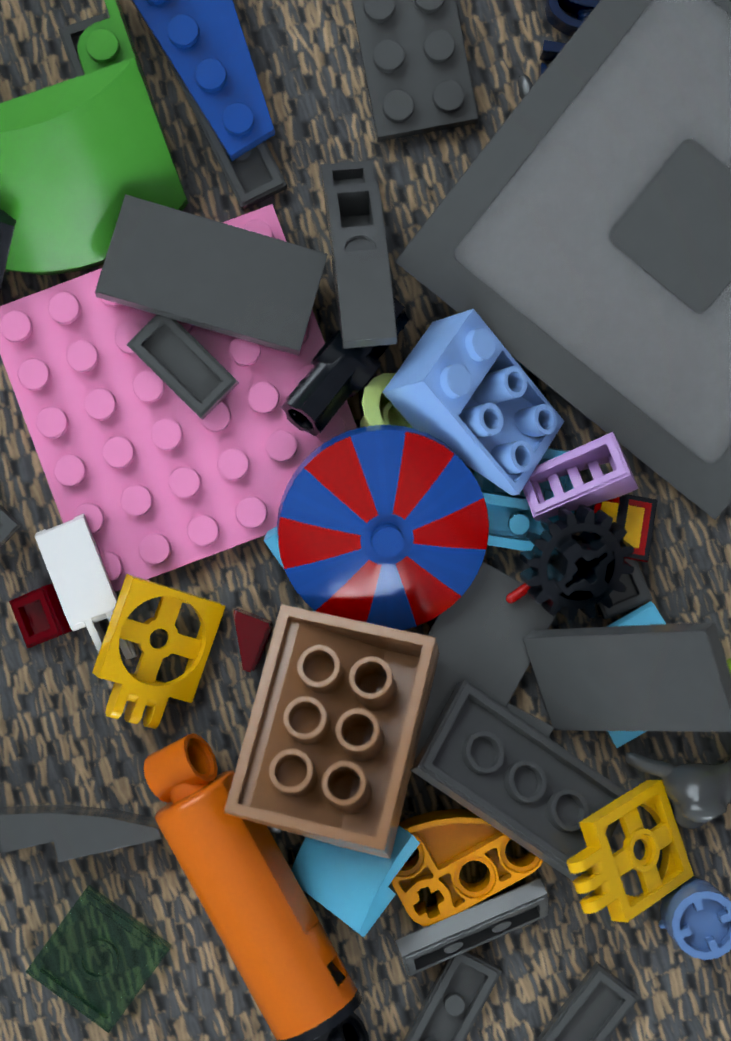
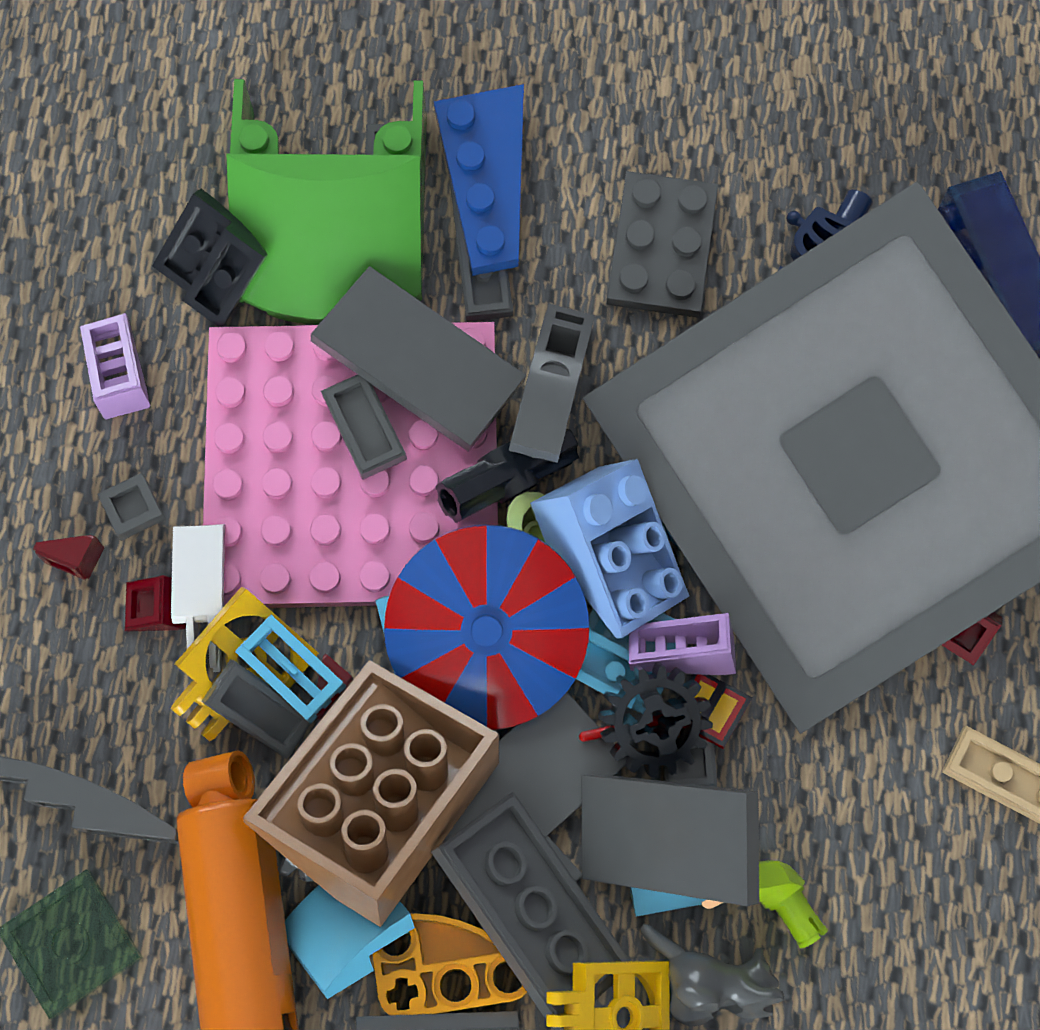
camera: 20 degrees right, 15 degrees down
none -> dark grey tile [201,659,310,759]
none -> medium azure tile [235,615,346,724]

